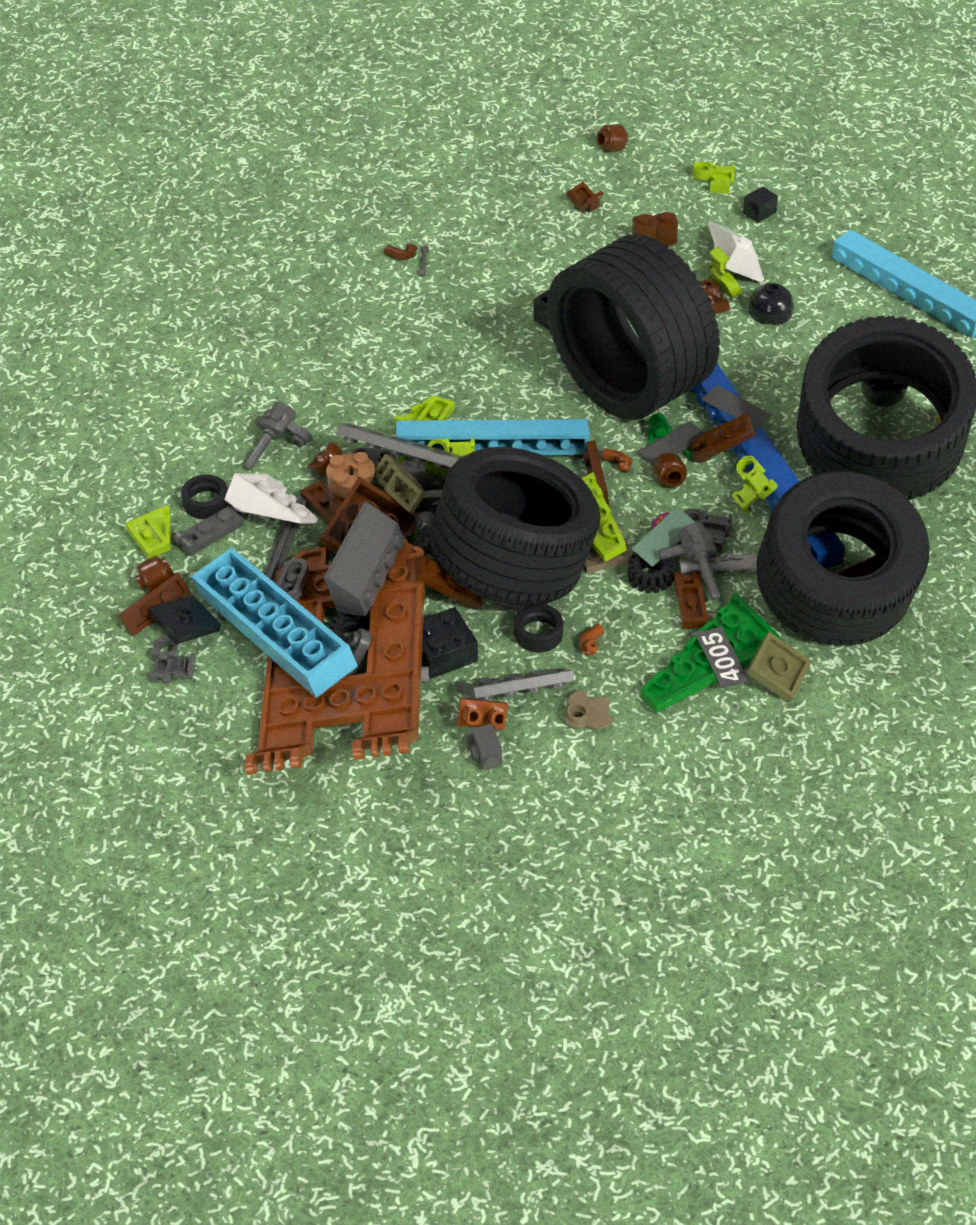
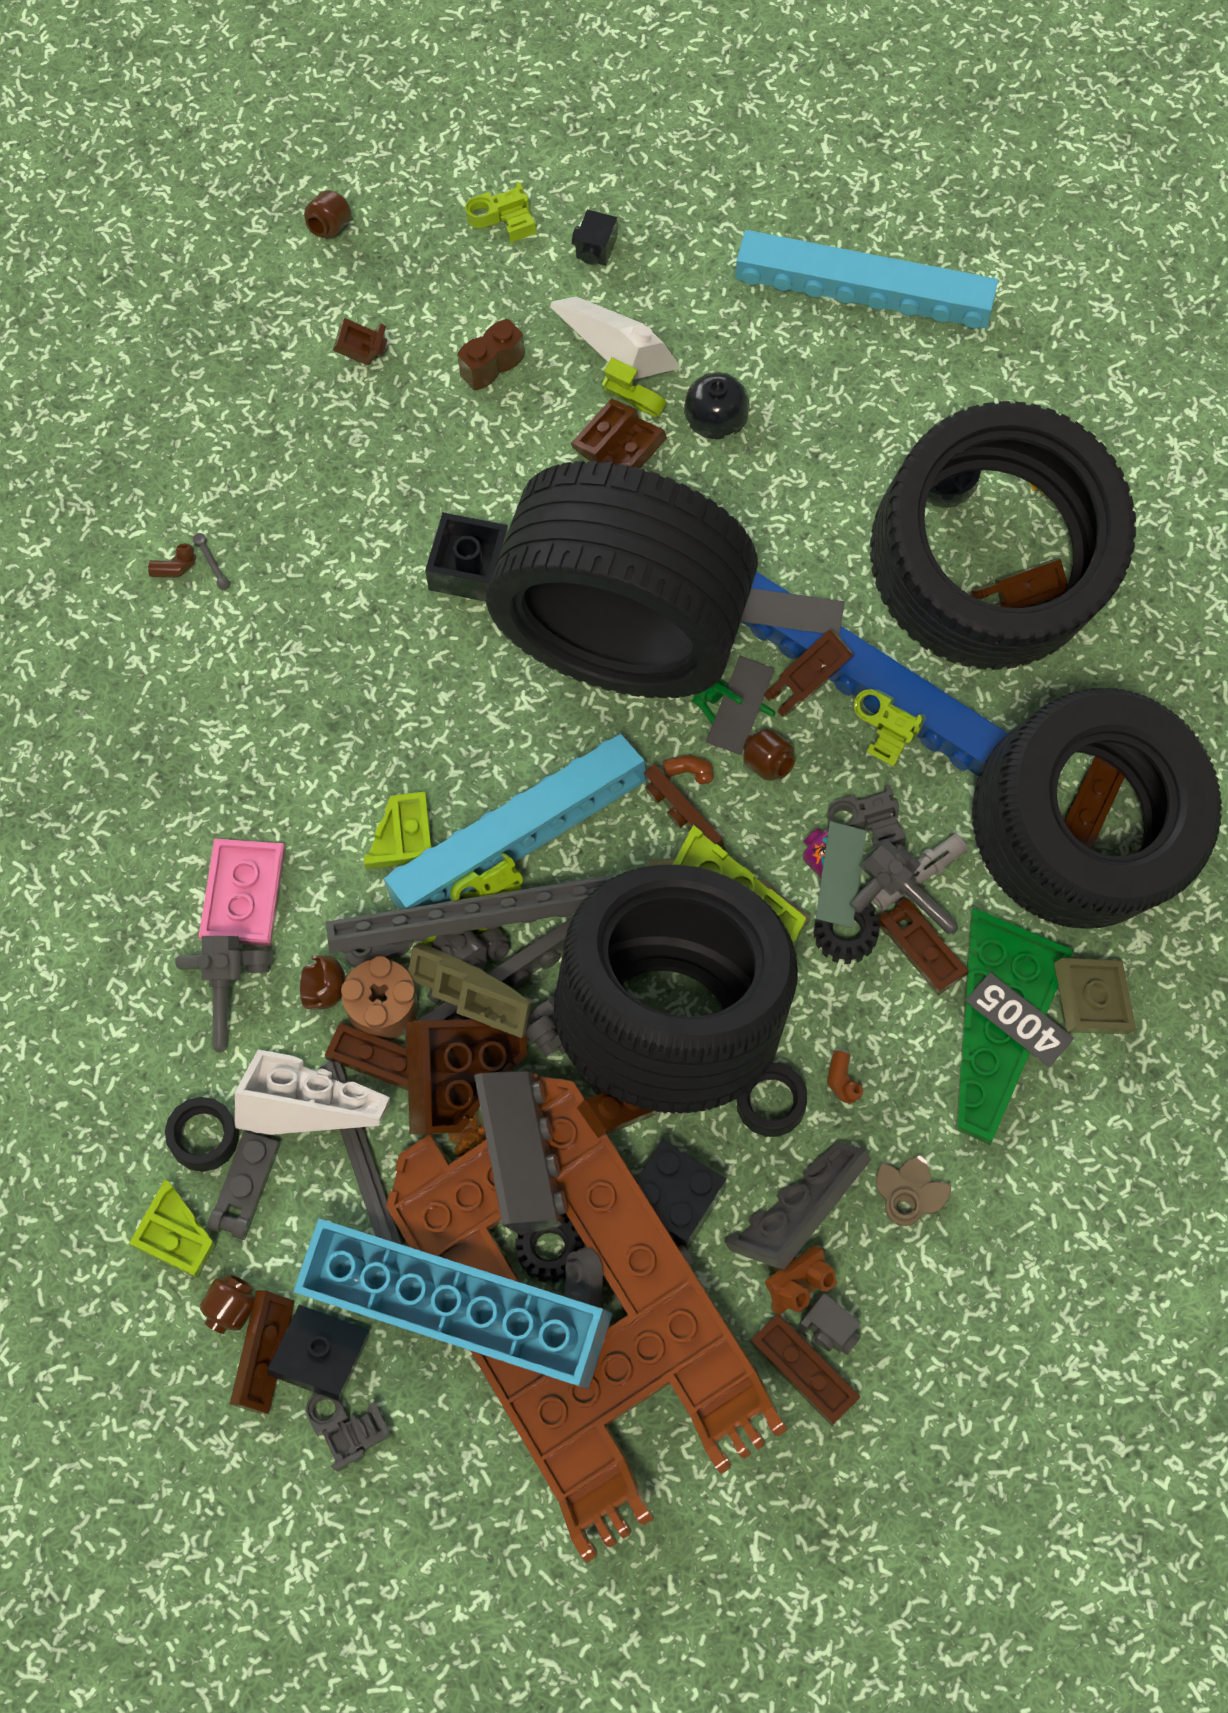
camera: 30 degrees left, 20 degrees up
dark grey plate [276,558,310,601] -> none
none -> bright pink tile [199,839,285,946]
none -> reddish brown plate [750,1314,860,1426]

